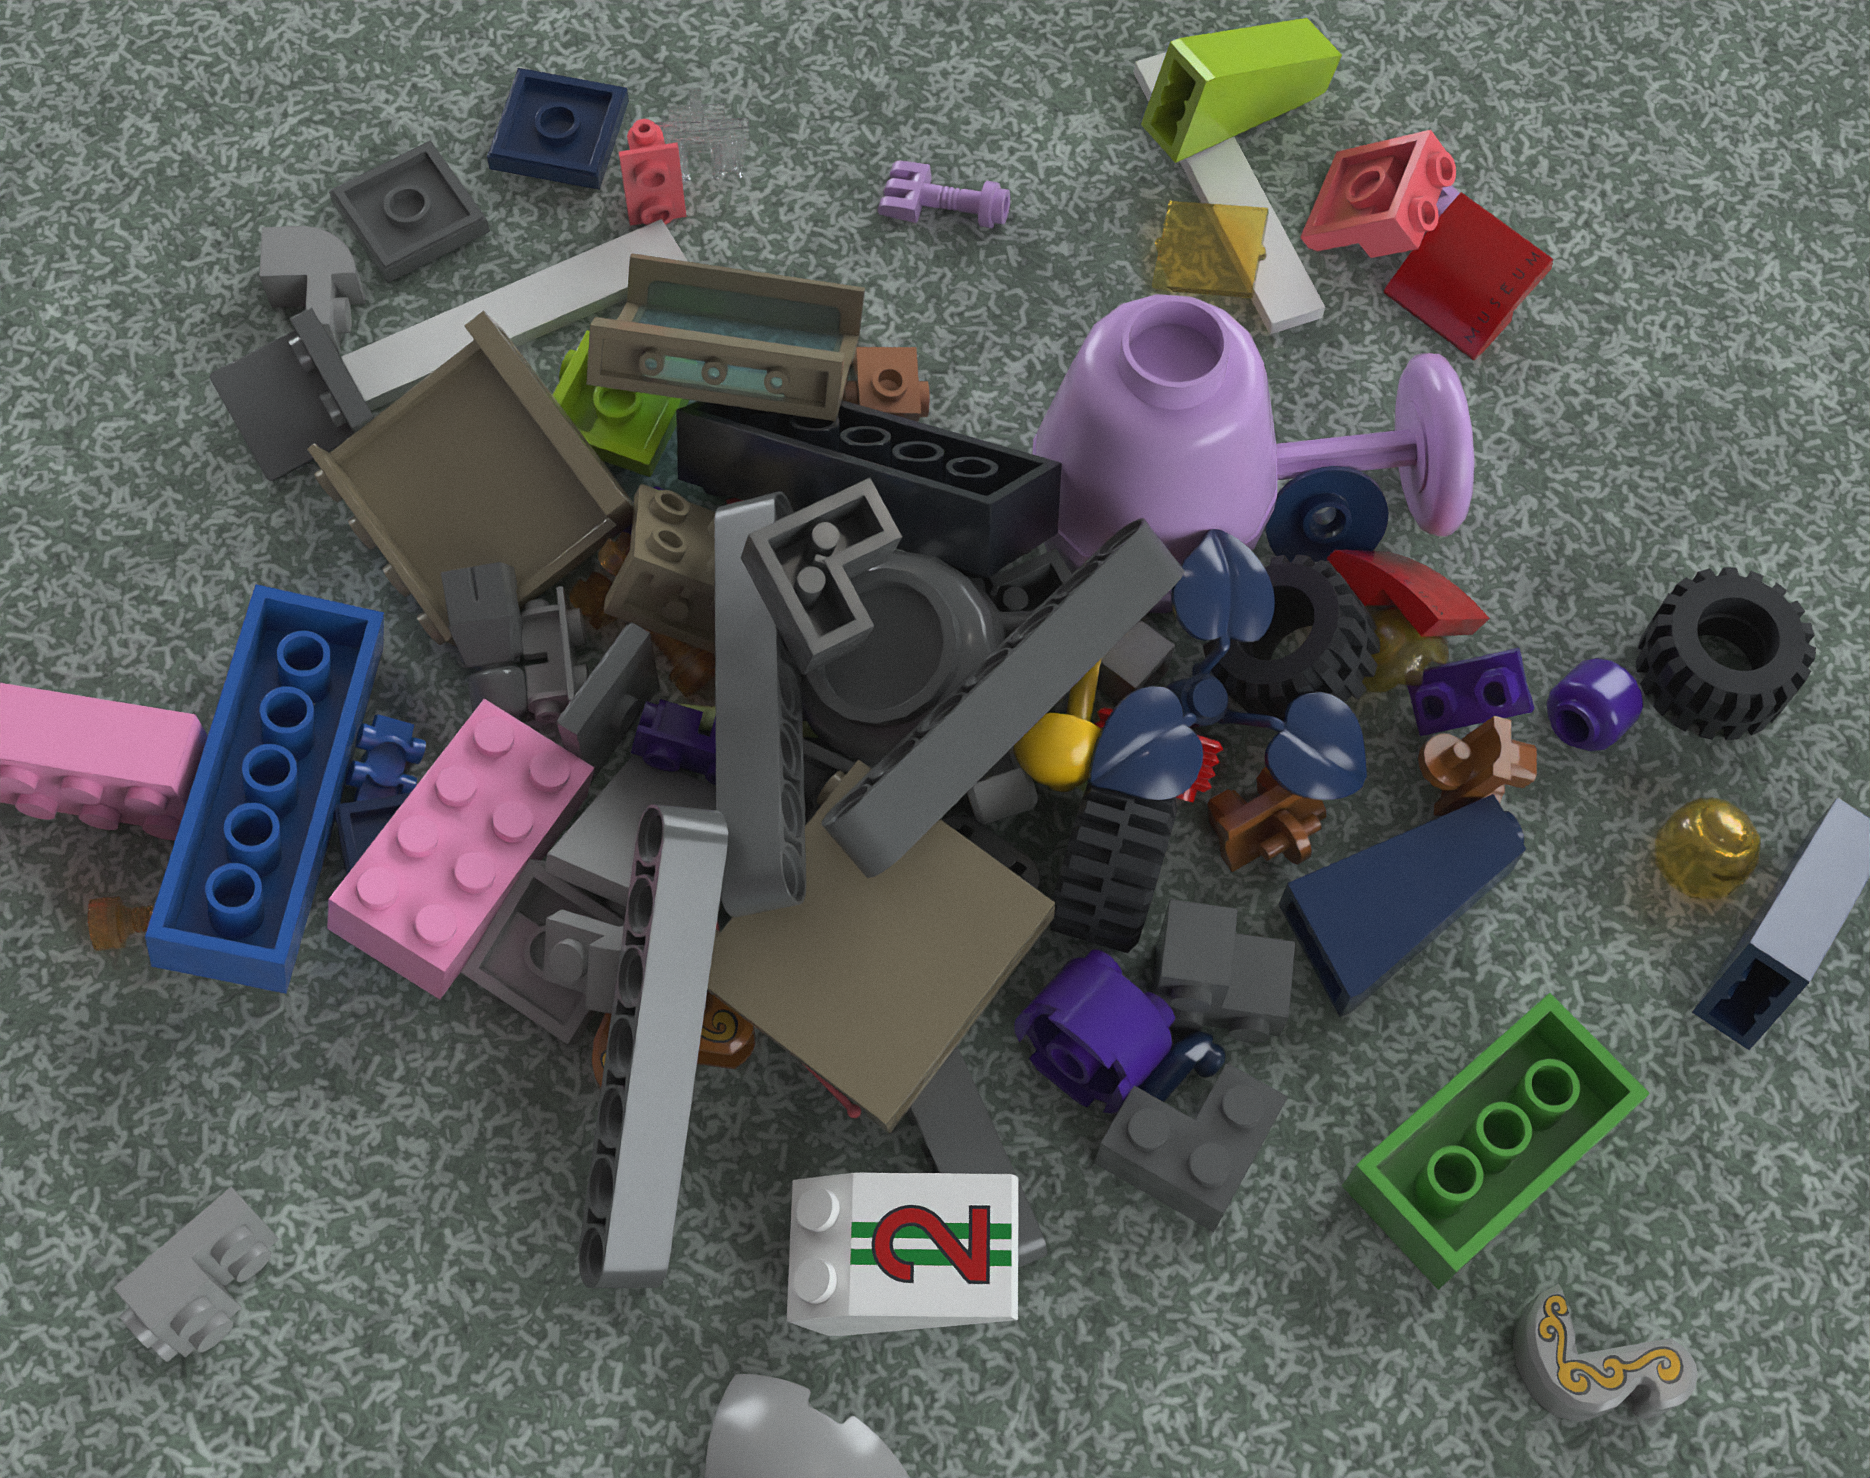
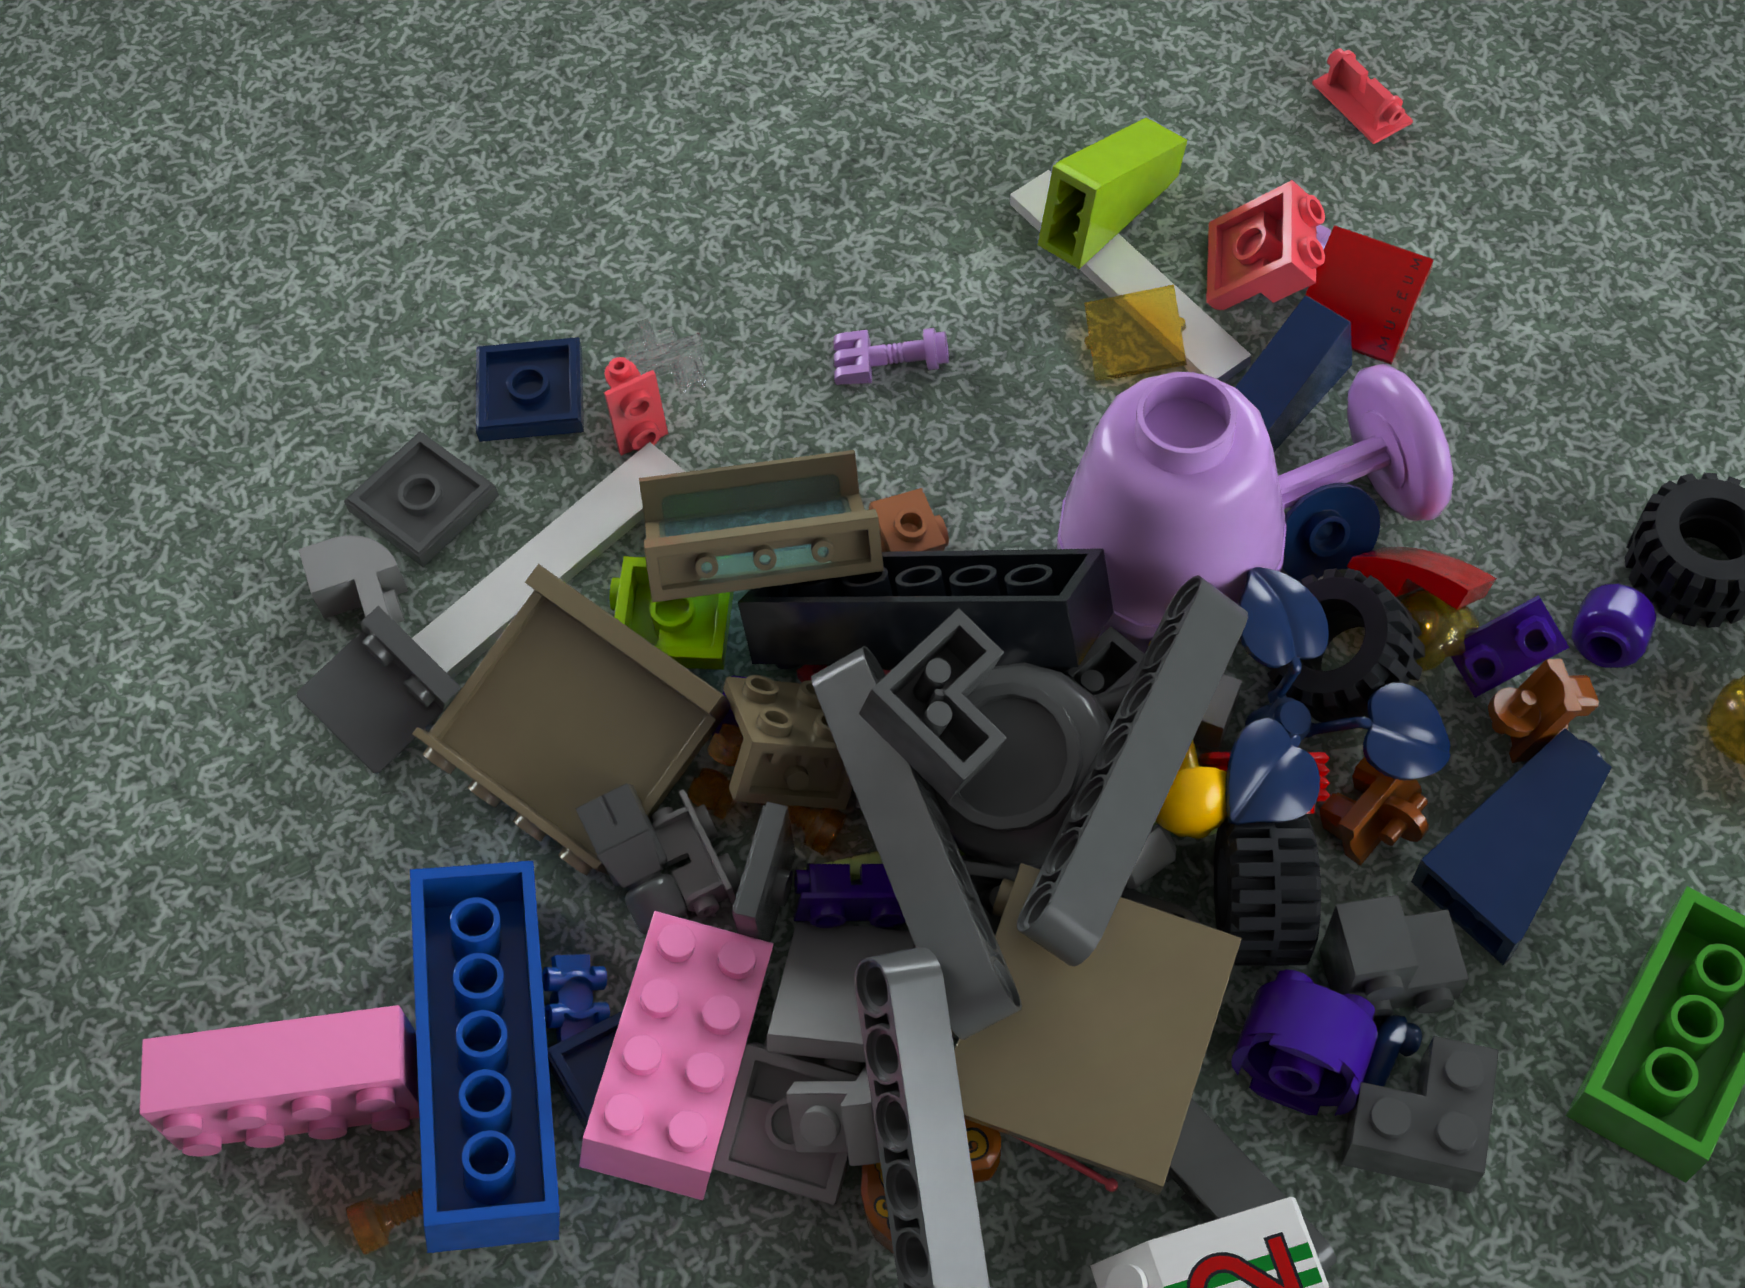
camera: 10 degrees left, 5 degrees down
none -> dark blue slope [1235,295,1352,452]
none -> coral hinge [1312,48,1413,145]

